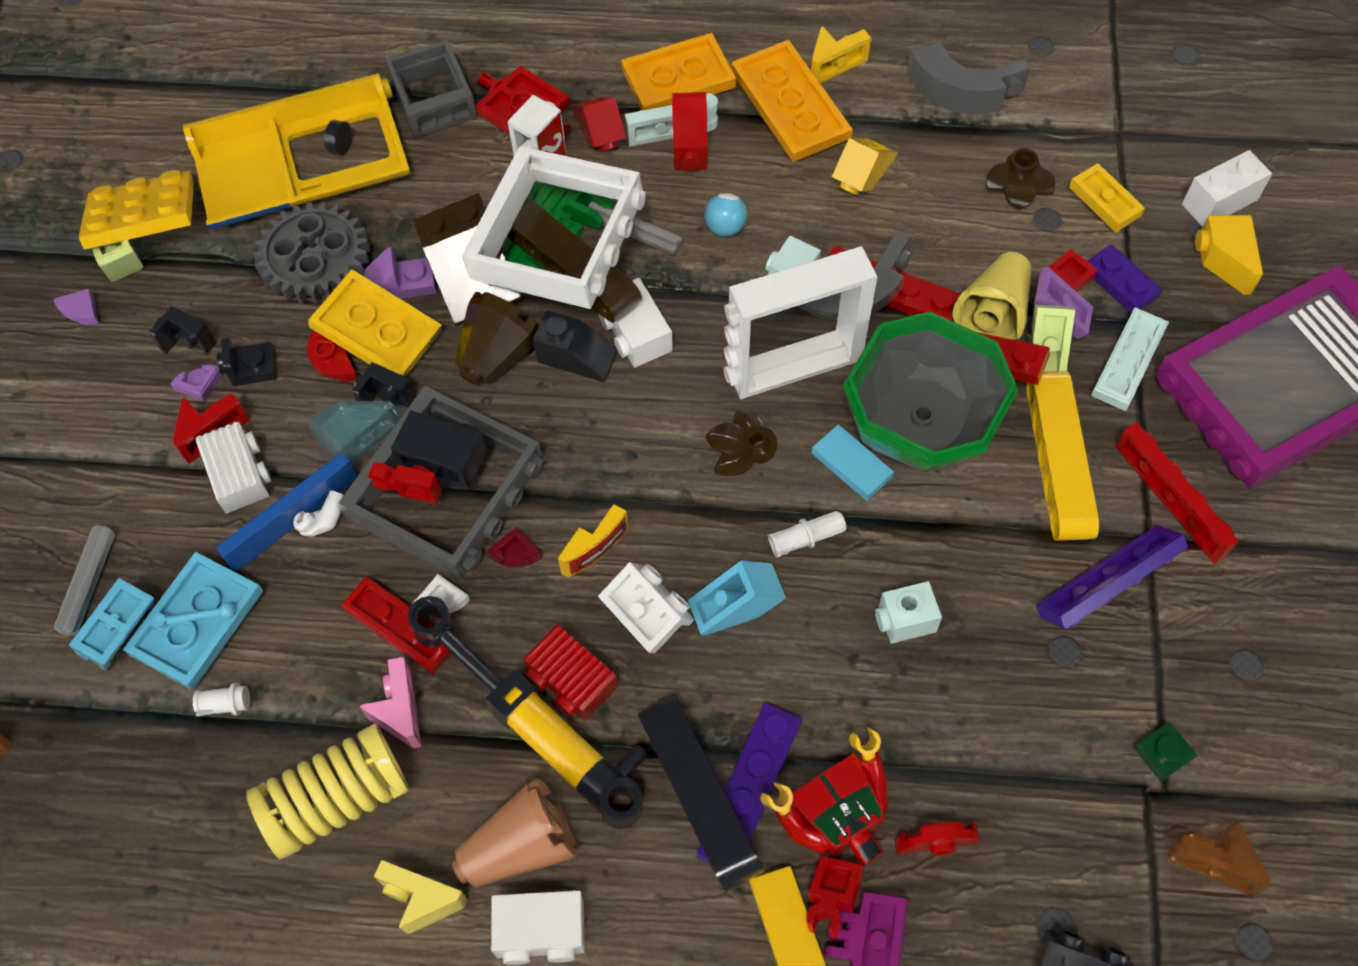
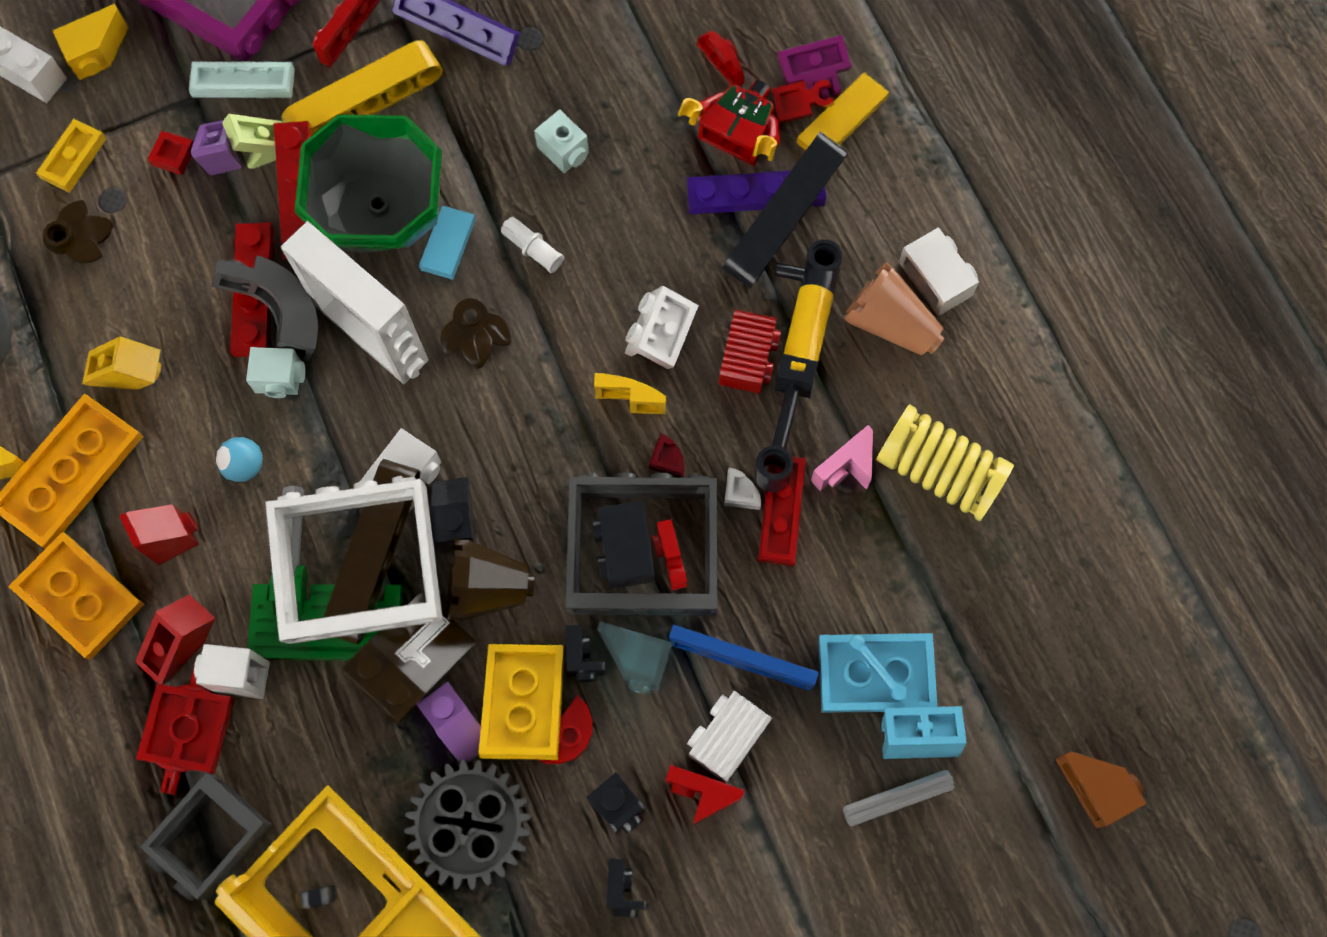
camera: 120 degrees left, 10 degrees up
medium lavender tile [170,365,224,402] -> none
white pin [193,683,250,717] -> none
white arm [293,491,344,537] -> none
light yellow slope [374,860,468,934] -> none
light aqua plate [625,93,718,147] -> none
medium azure slope [688,560,786,635] -> none
light yellow cone [952,252,1032,340] -> none
dark purple plate [1087,244,1163,314] -> none

